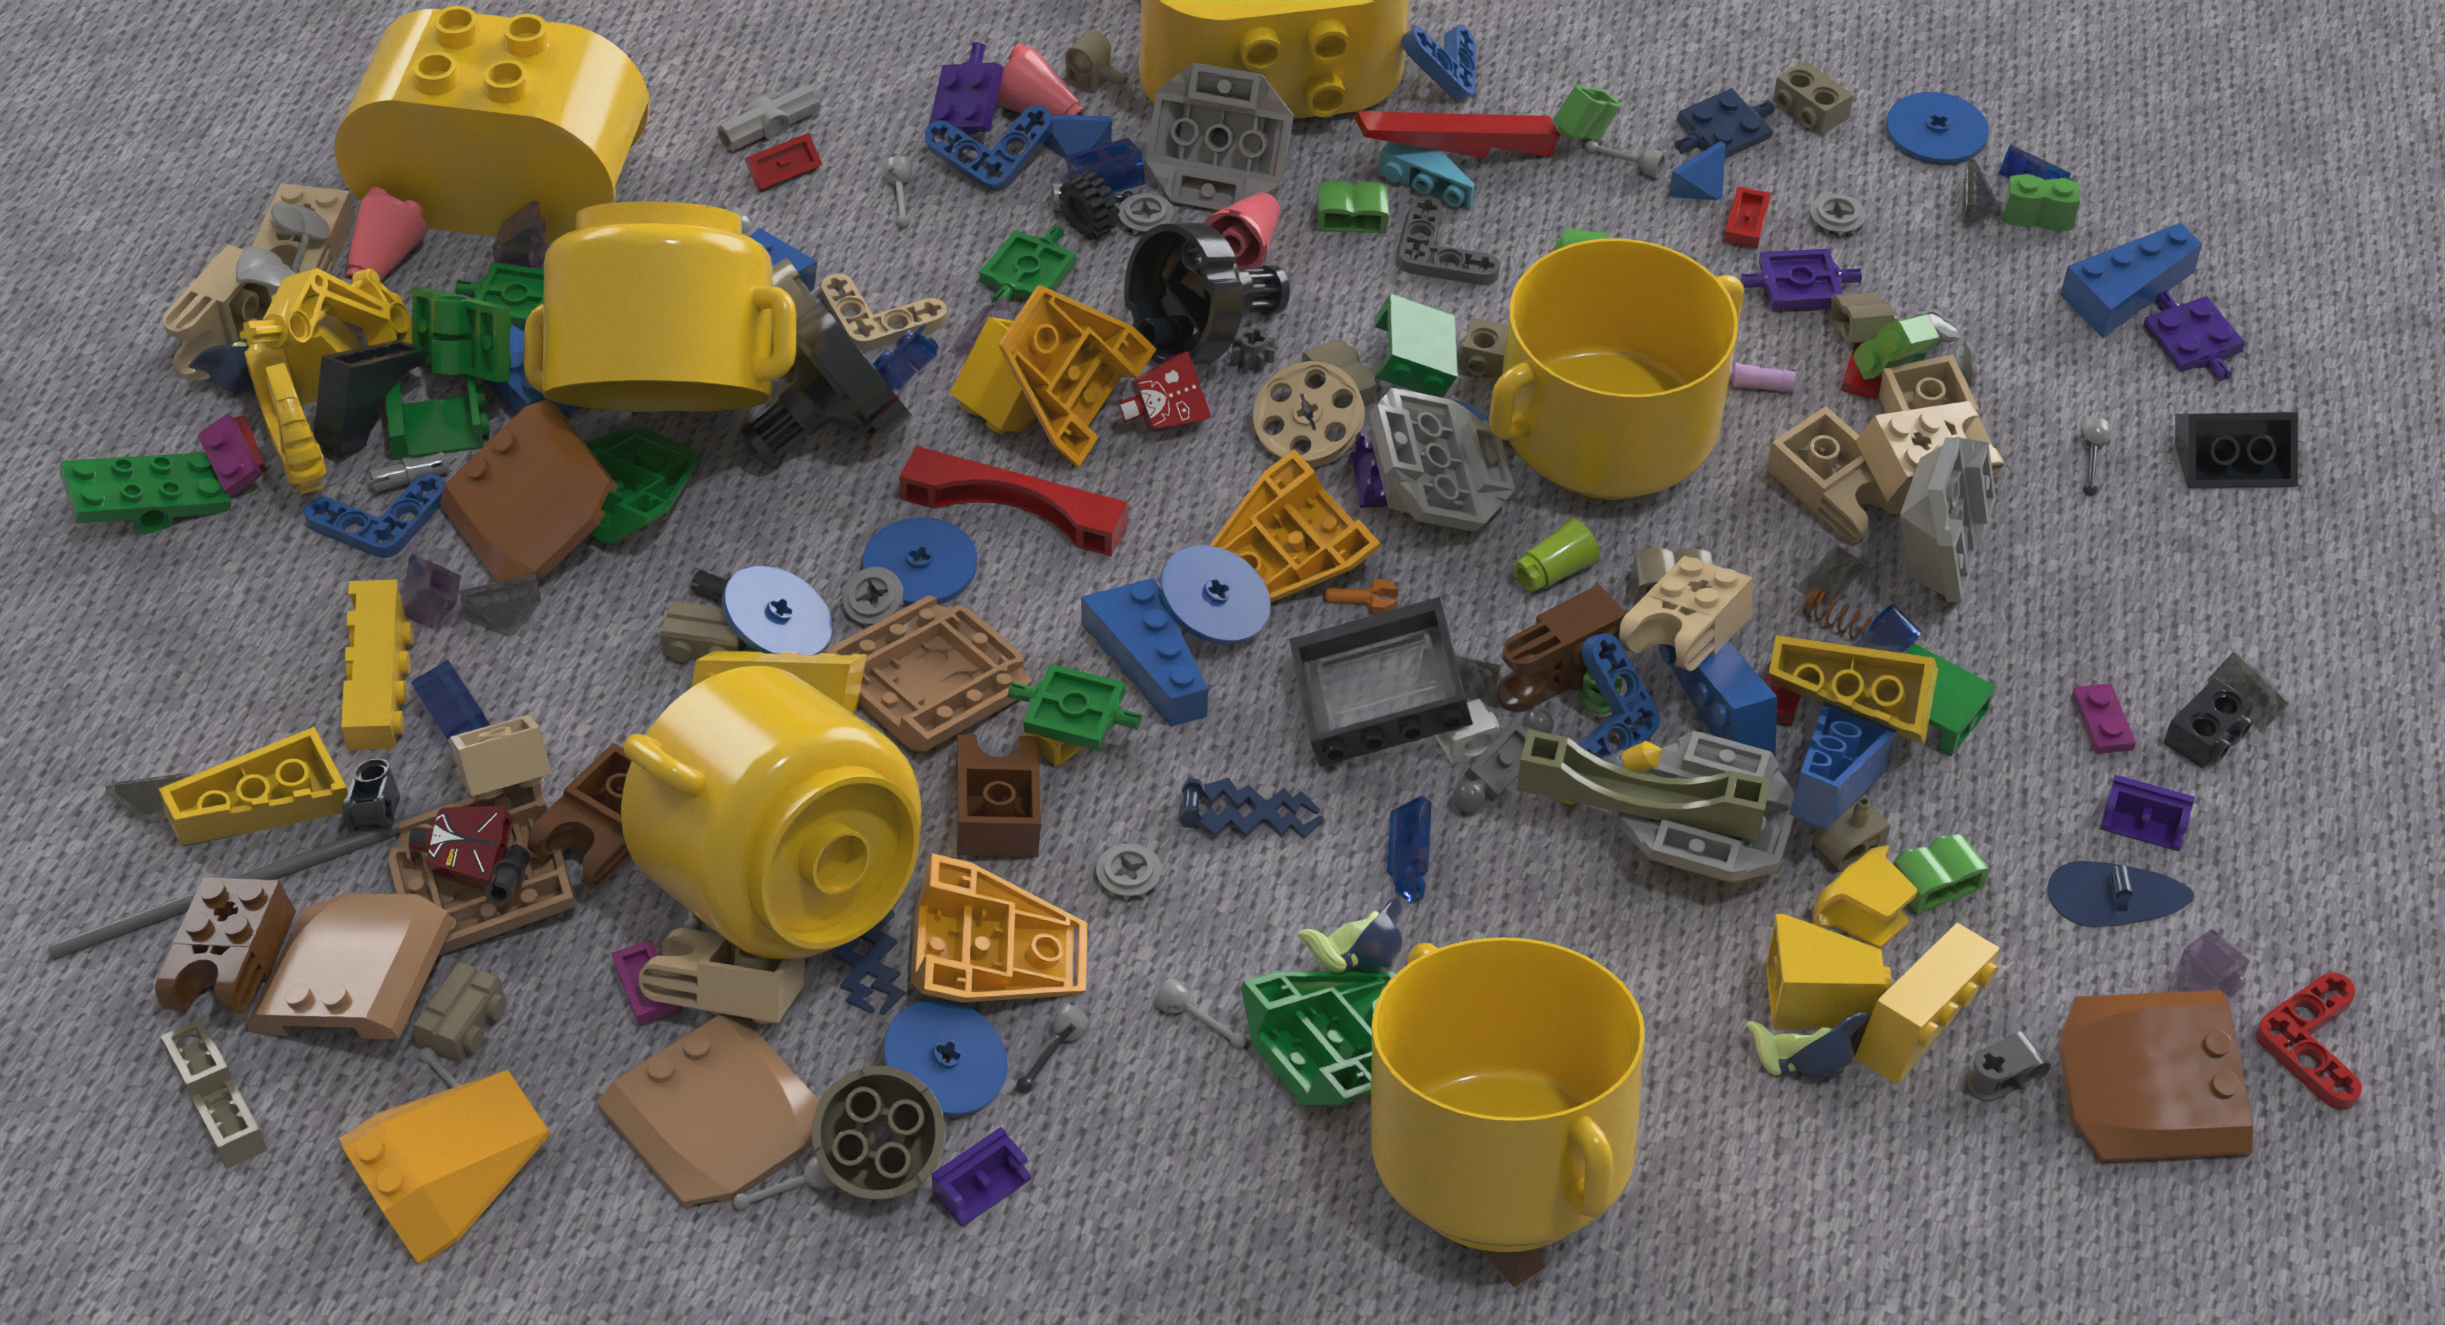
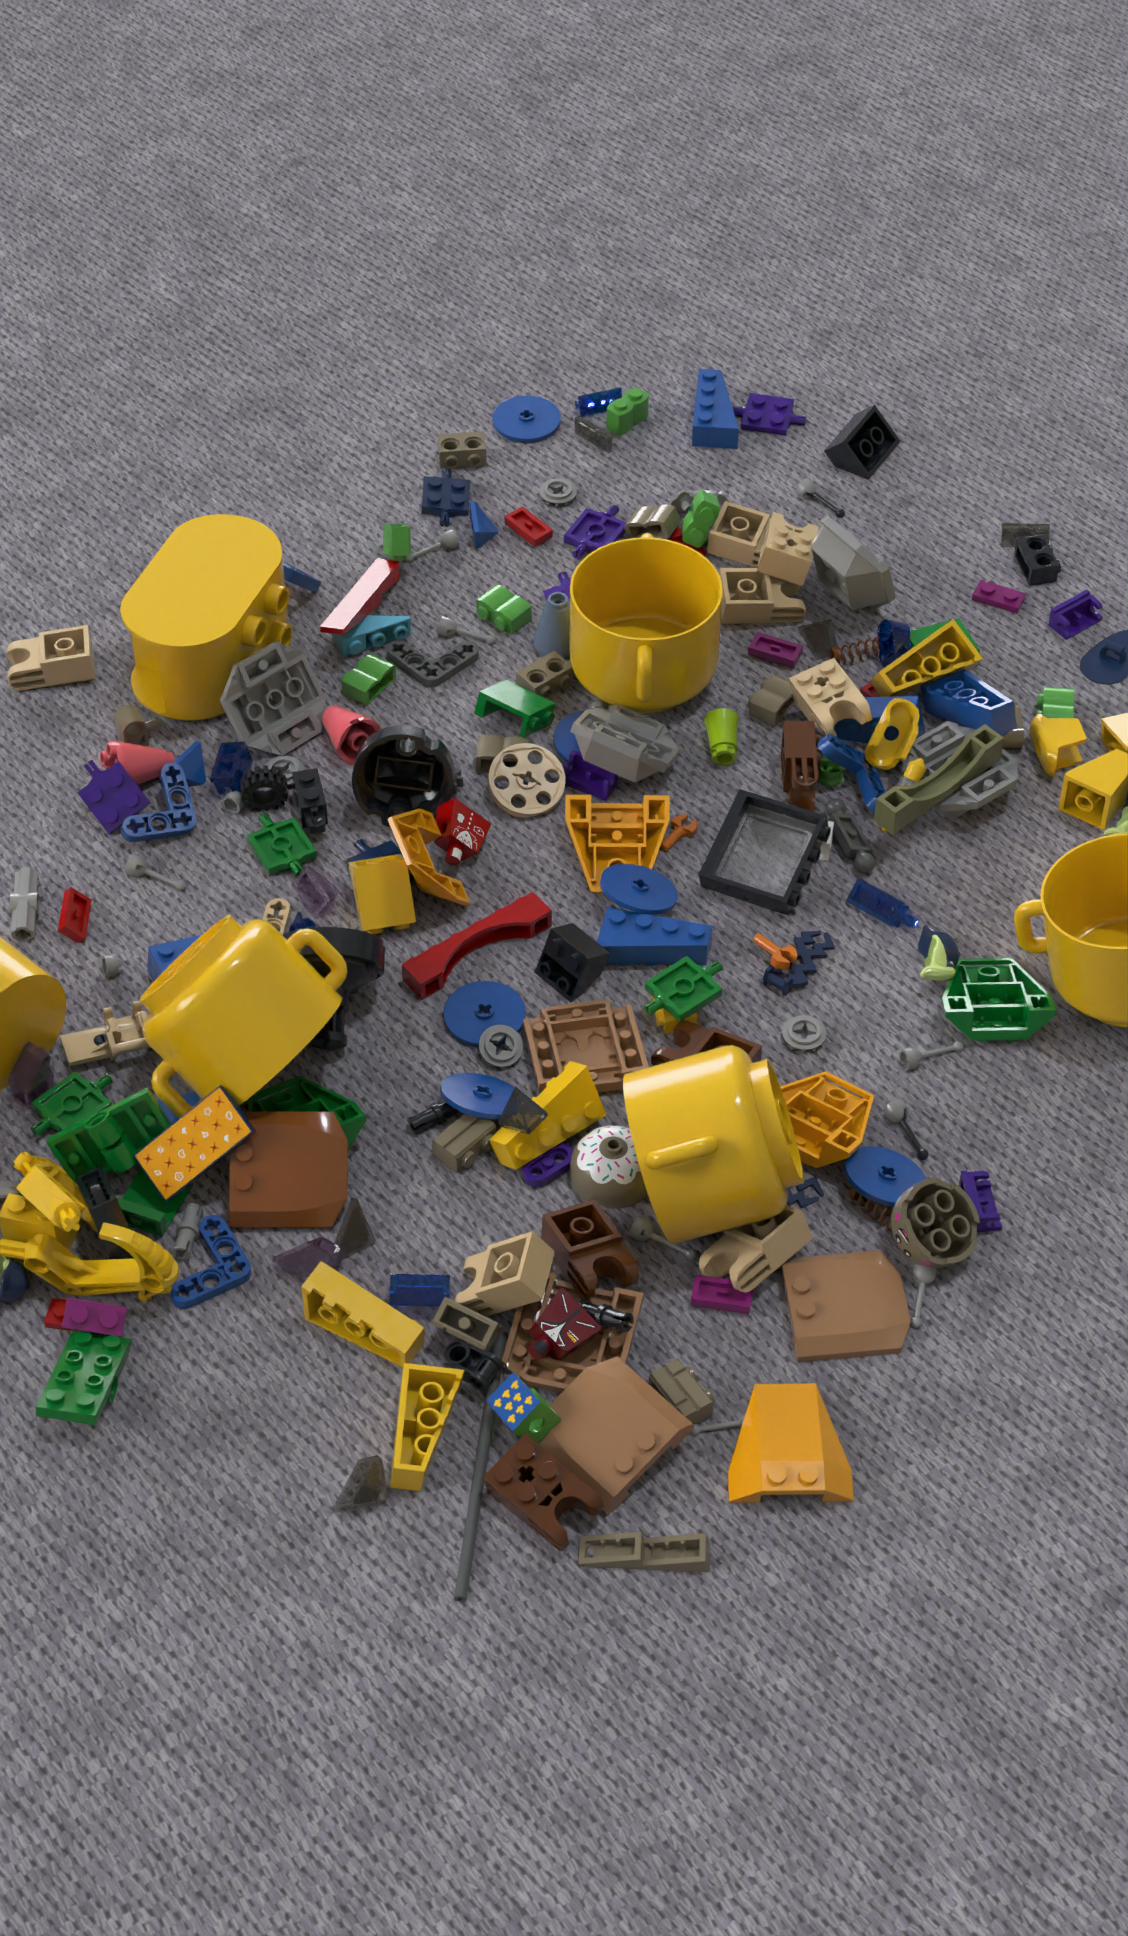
camera: 55 degrees left, 0 degrees up
none -> light orange tile [133,1085,257,1202]
none -> black hinge [292,768,328,834]
none -> dark tan brick [432,1297,503,1352]
none -> light grey hinge [437,616,496,645]
none -> piece [487,1373,561,1444]
none -> clear smoke slope [497,1086,548,1135]
none -> black slope [534,923,610,1003]
none -> magenta plate [748,632,803,668]
none -> orange bar [753,933,797,970]
none -> yellow piece [864,698,920,770]

